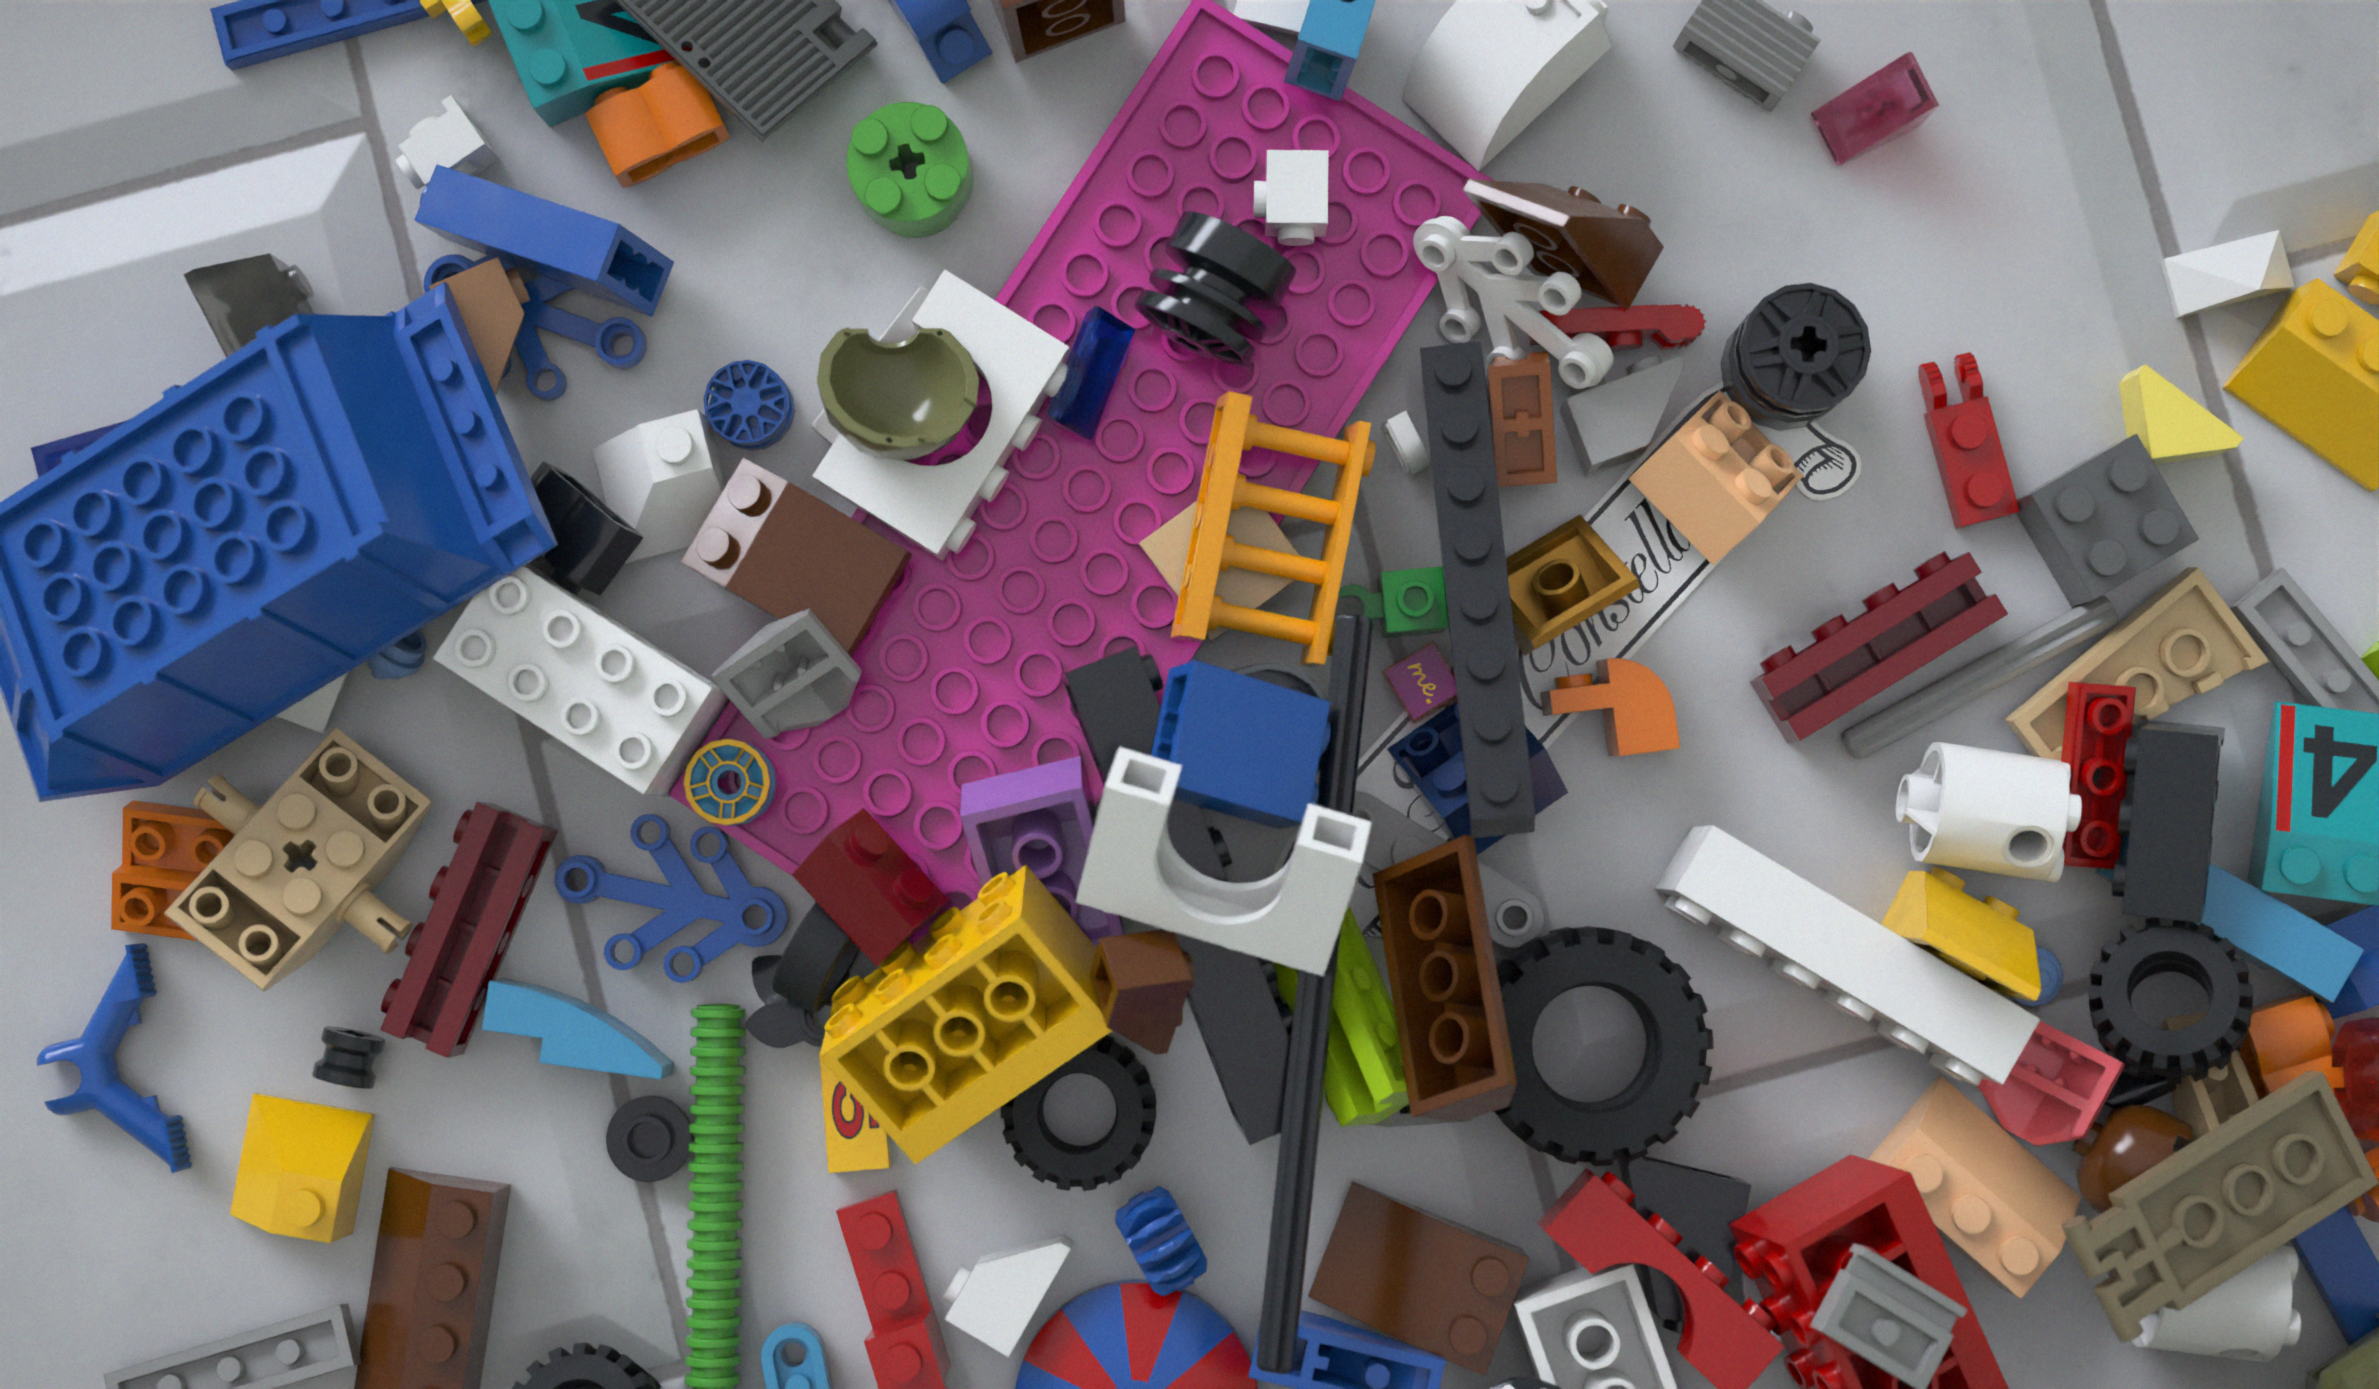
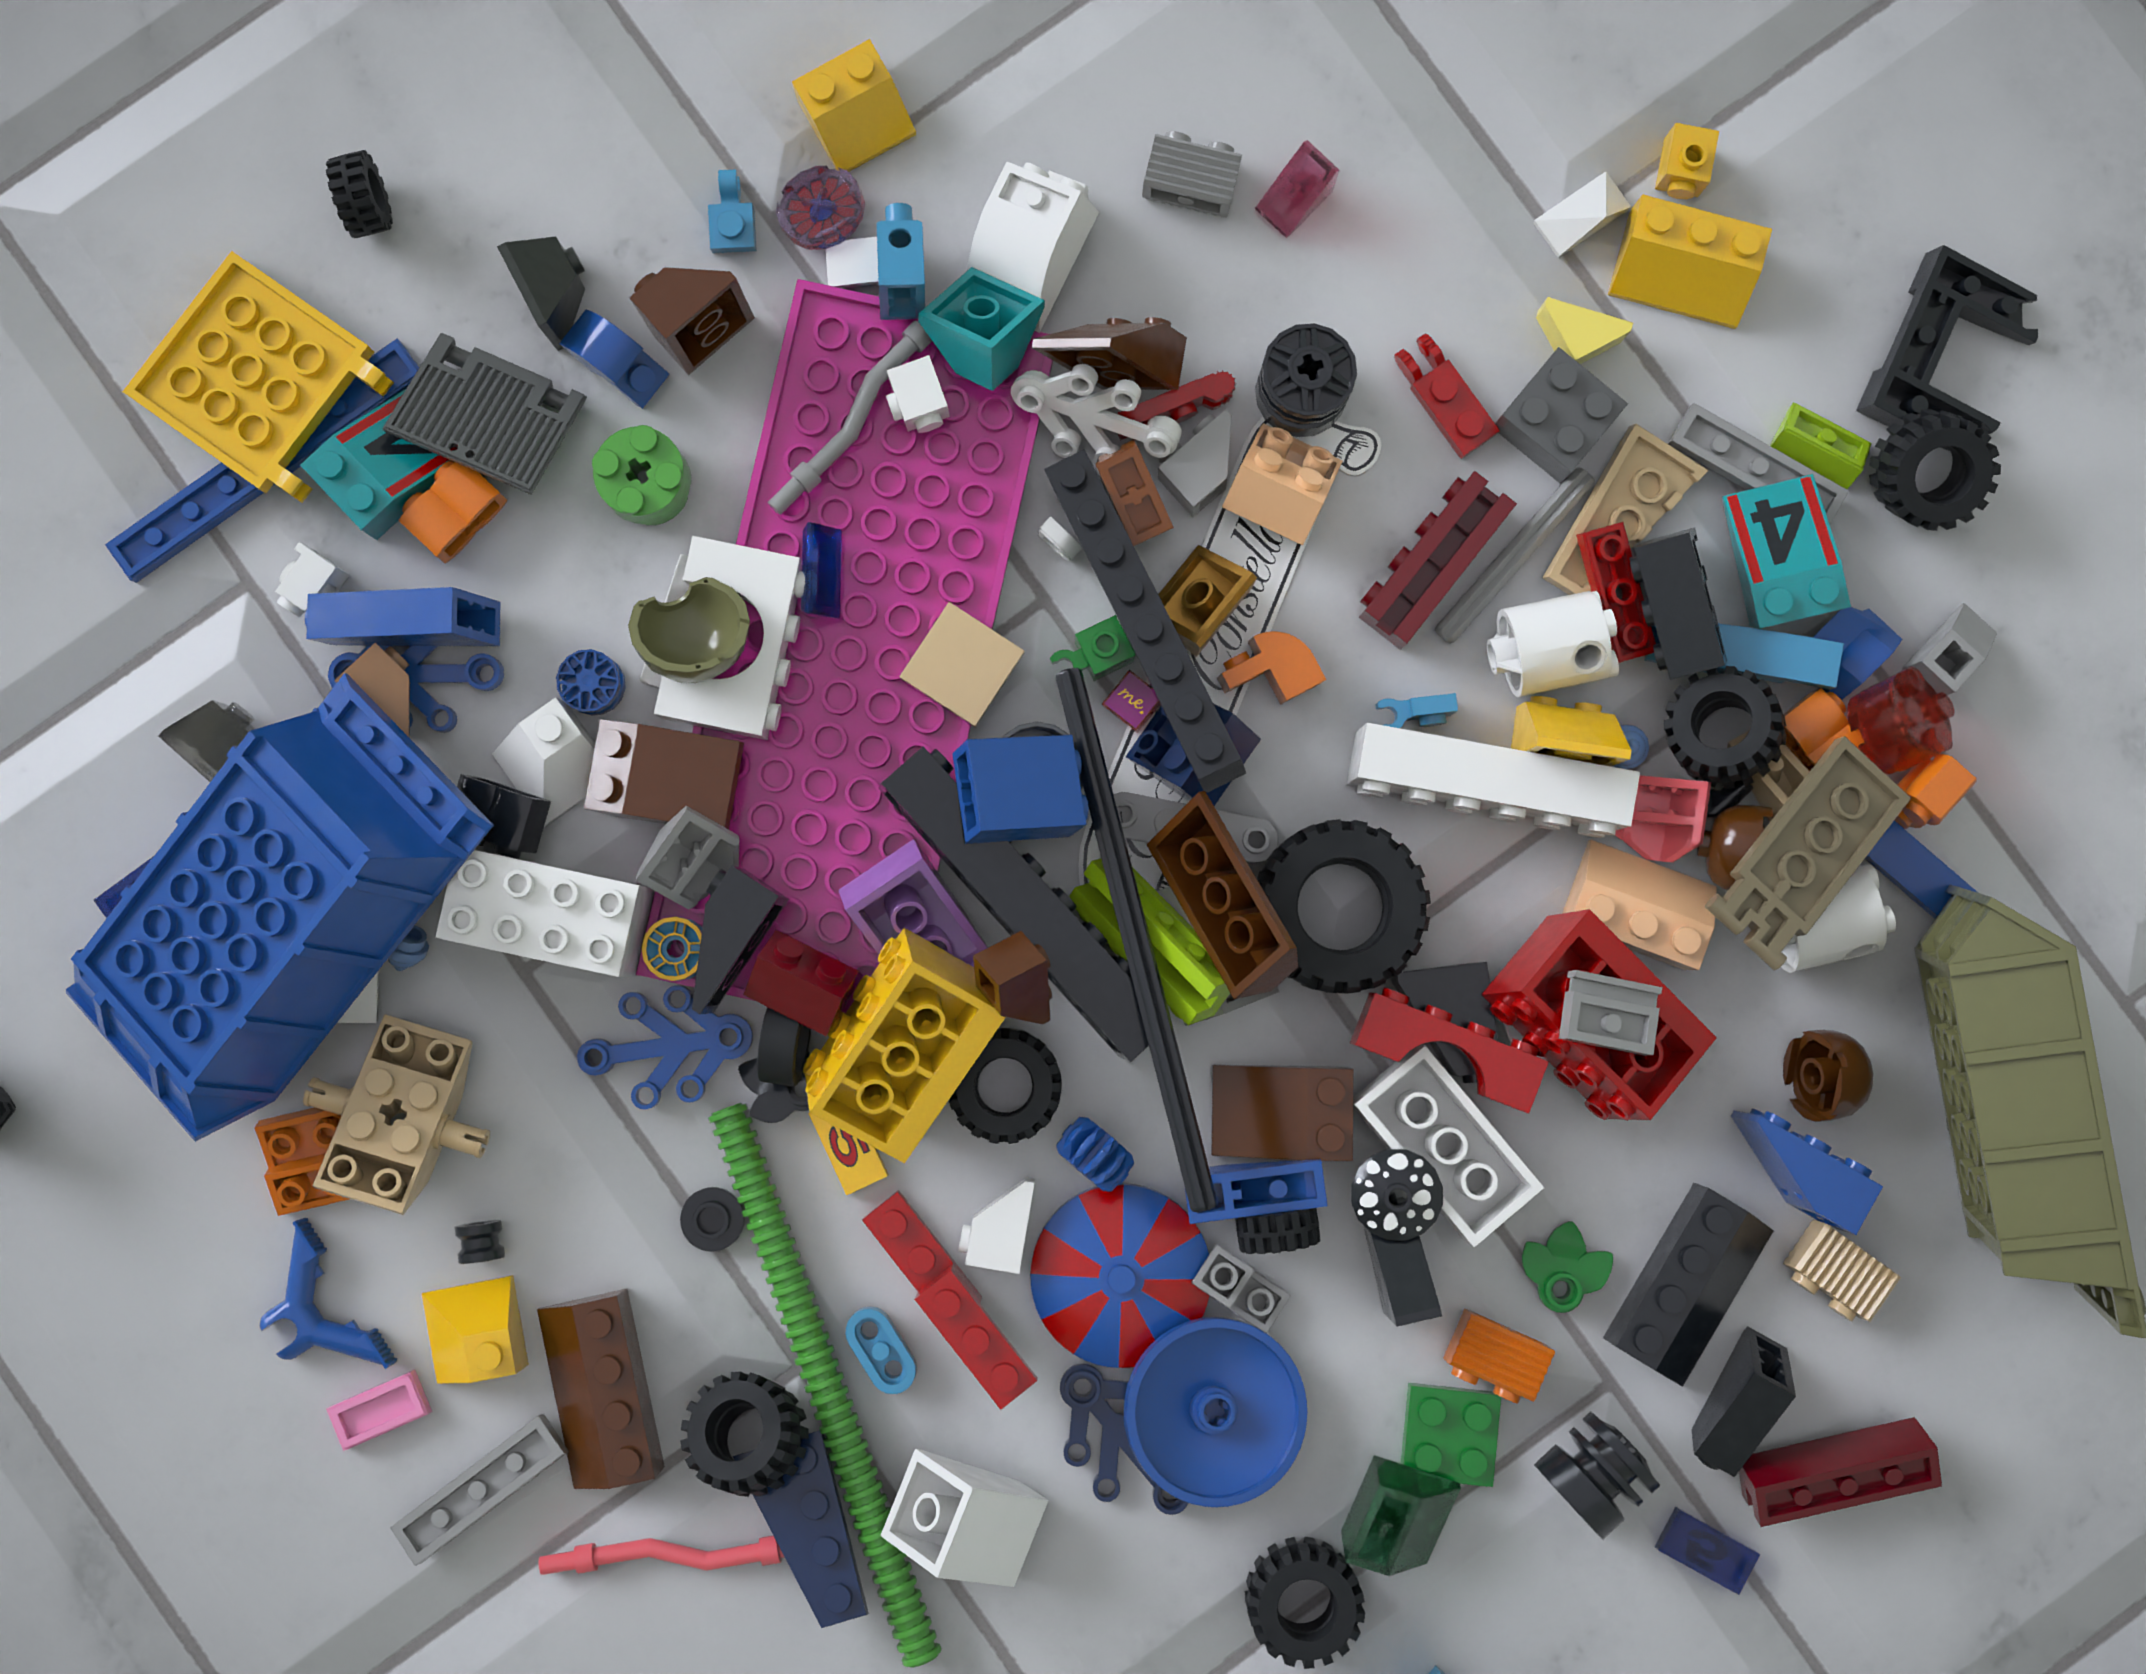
camera: 30 degrees left, 0 degrees up
dark red brick [380,802,558,1058] -> none
dark azure slope [482,978,674,1079] -> none
white arch [1075,747,1371,976] -> none
black wheel [1135,211,1296,367] -> none
light orange fence [1170,391,1376,667] -> none
none -> bright pink tile [326,1370,432,1451]
none -> black slope [692,865,790,1014]
none -> light grey bar [767,320,932,515]
none -> teal slope [918,267,1045,391]
none -> dark azure plate [1375,693,1458,728]

